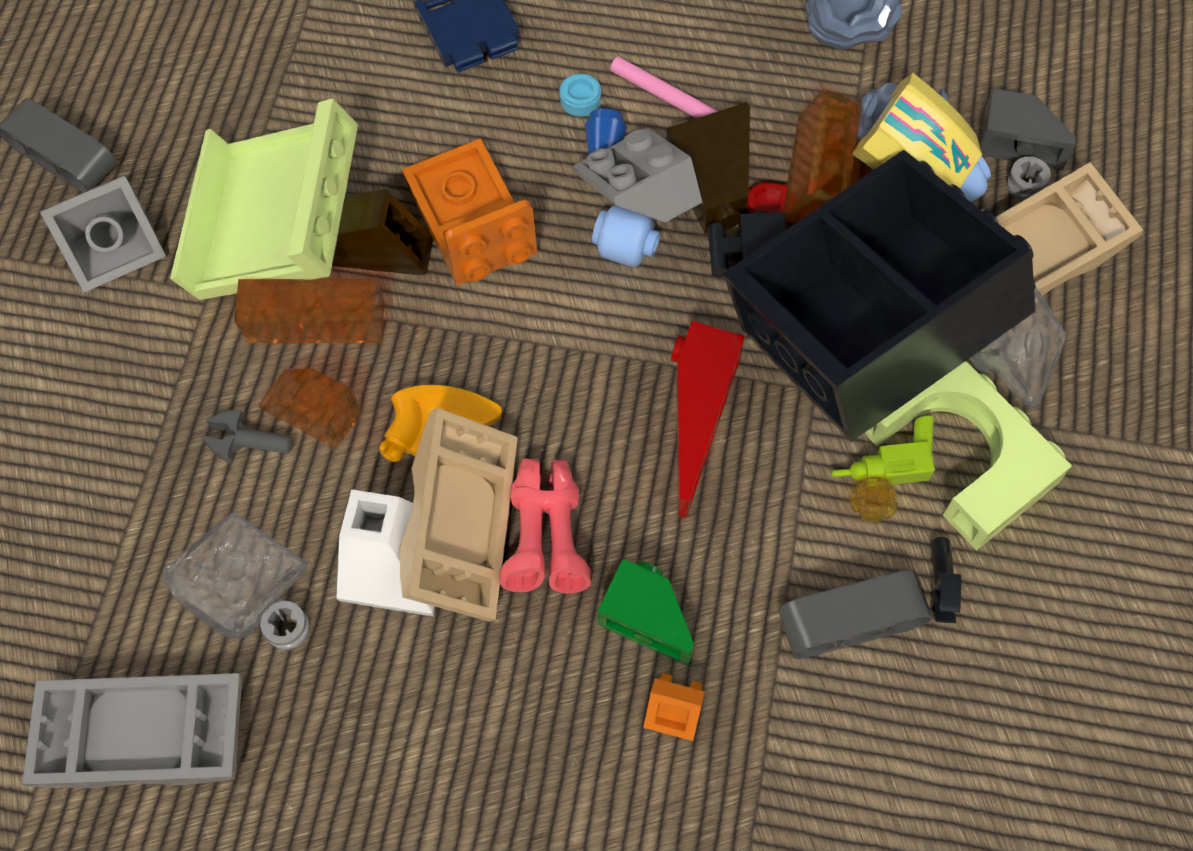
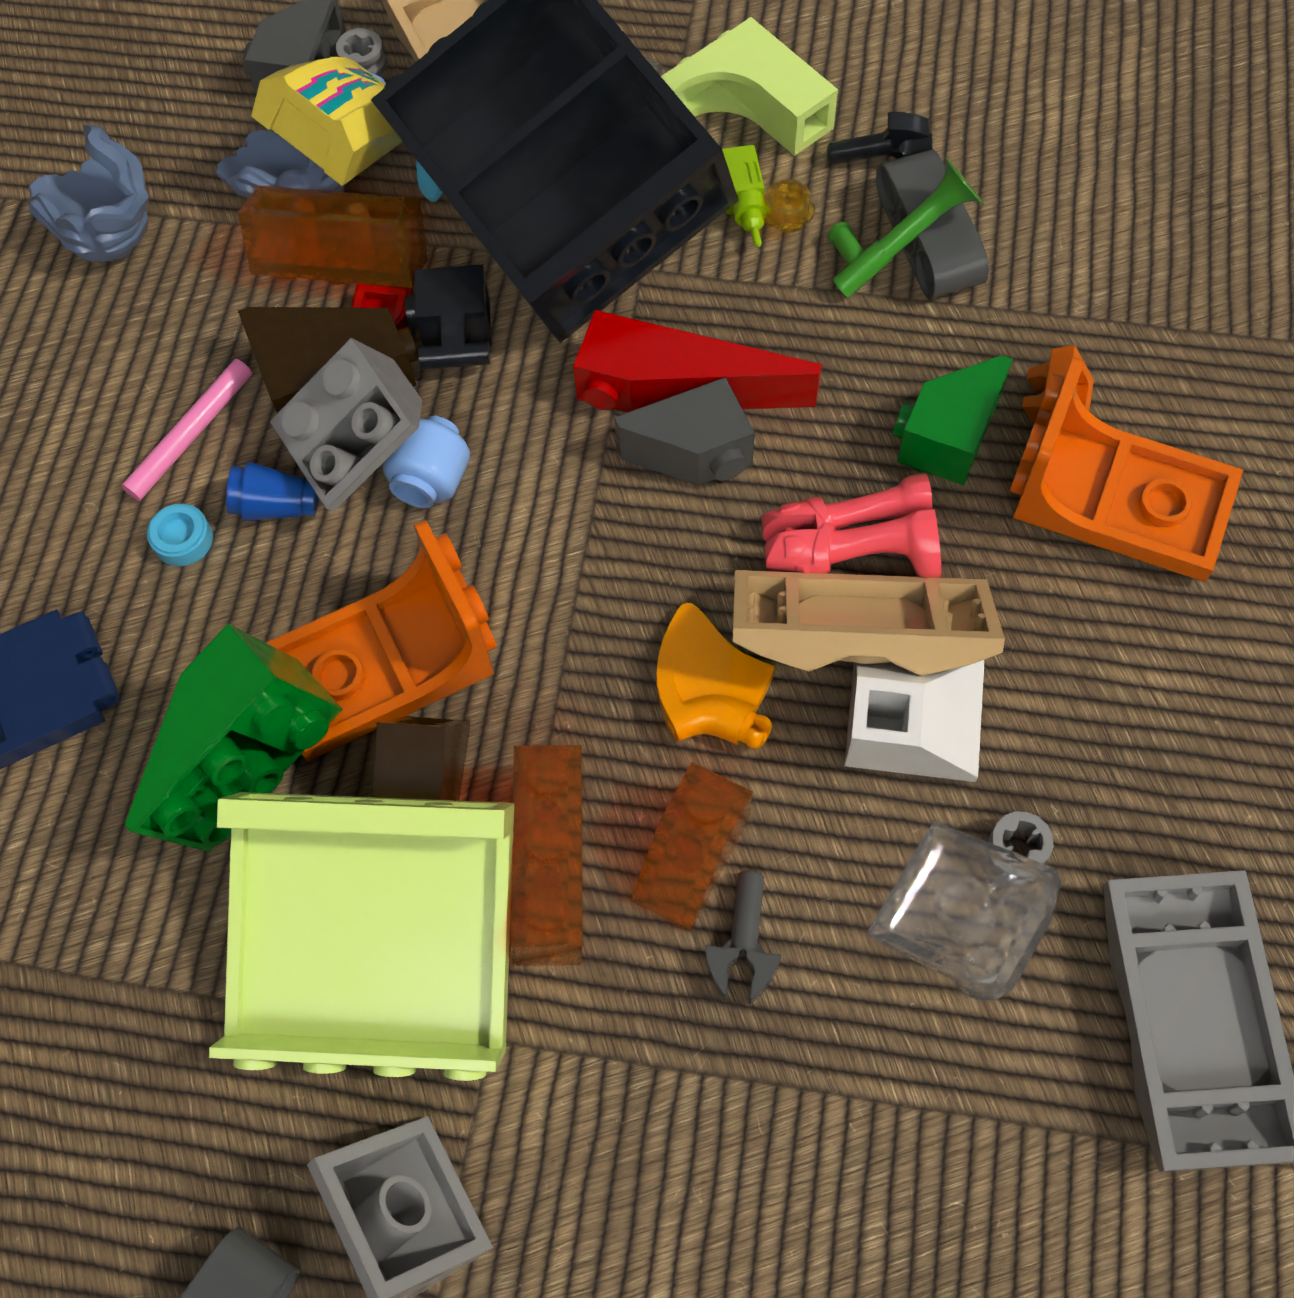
camera: 90 degrees left, 0 degrees up
none -> green slope [124,624,343,852]
none -> dark grey slope [614,378,755,486]
none -> bright green piece [828,156,984,298]
none -> orange bracket [1009,357,1244,582]

